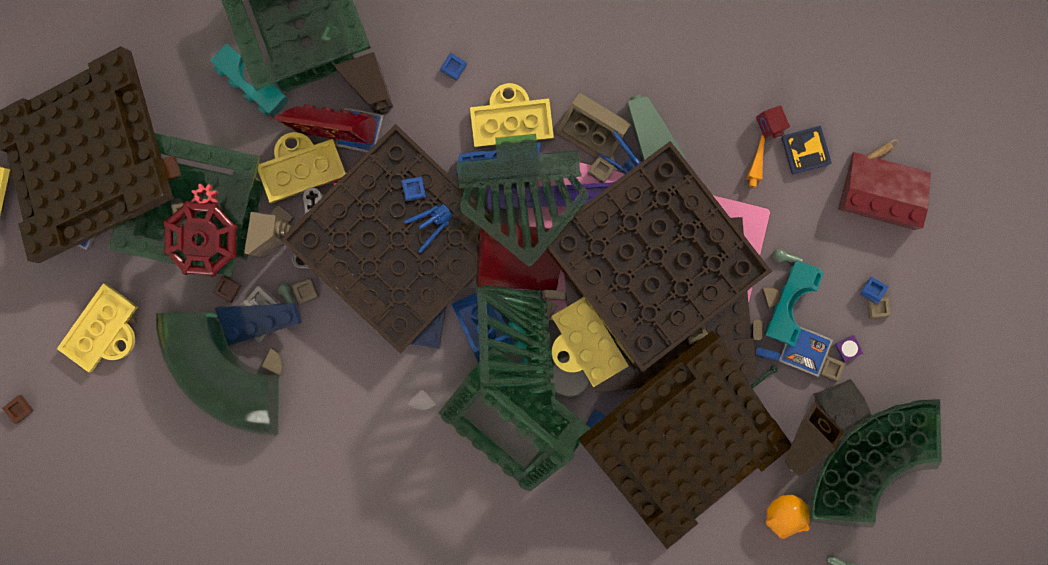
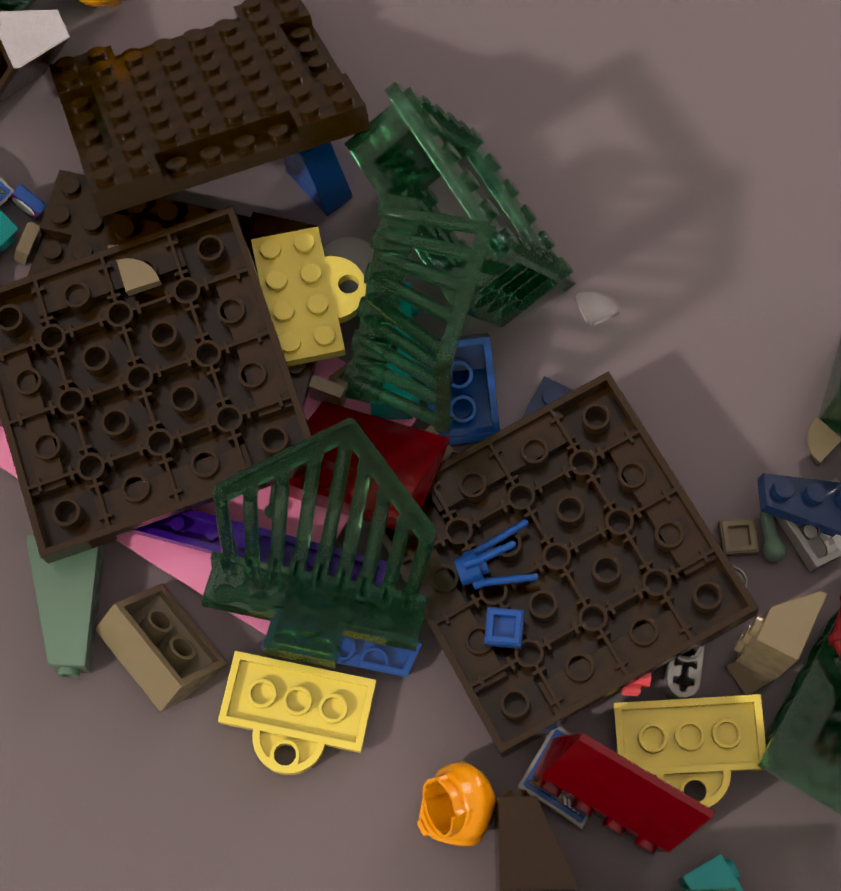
camera: 160 degrees left, 15 degrees down
blue tile [440,52,467,81] -> none
dark tan tile [588,156,615,183] -> none
blue plant [598,131,641,174] -> none
clear green hinge [750,365,778,389] -> none
none -> dark tan tile [116,258,162,296]
none -> light orange helmet [417,761,496,846]

